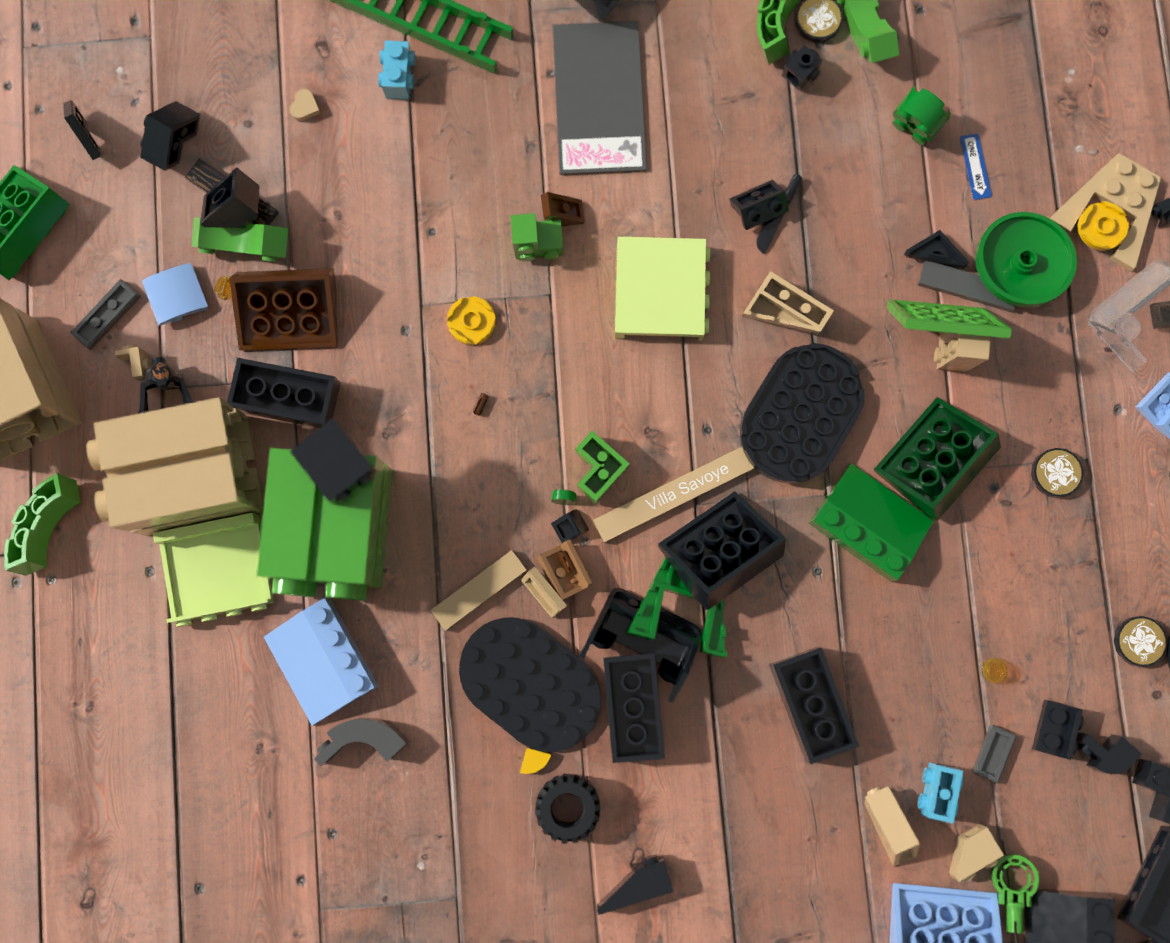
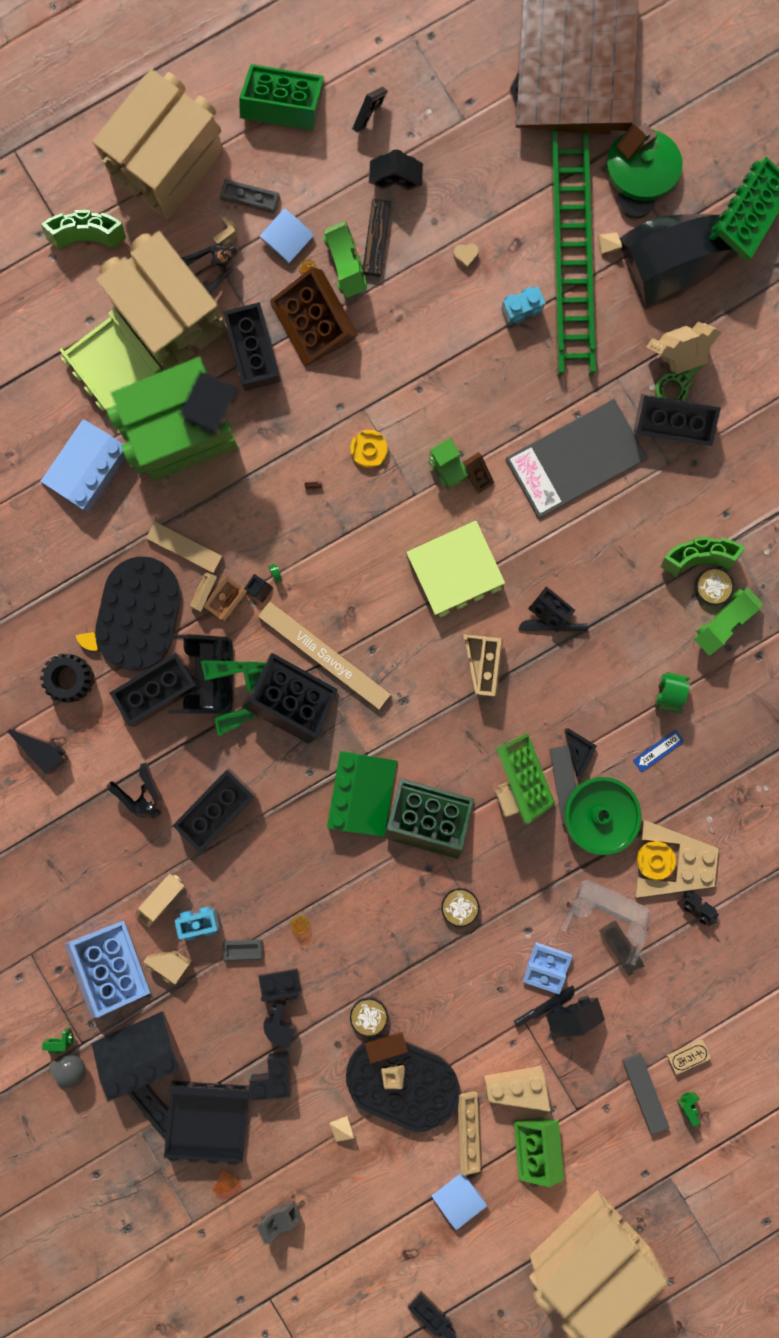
camera: 60 degrees right, 5 degrees up
black slope [200,167,260,228] -> none
dark grey arch [314,718,410,766] -> none
bright green brick [575,431,630,504] -> none
black plate [740,343,864,483] -> none
black brick [782,45,822,91] -> none
bright green pin [991,854,1039,933] -> none
none -> black piece [107,762,162,819]

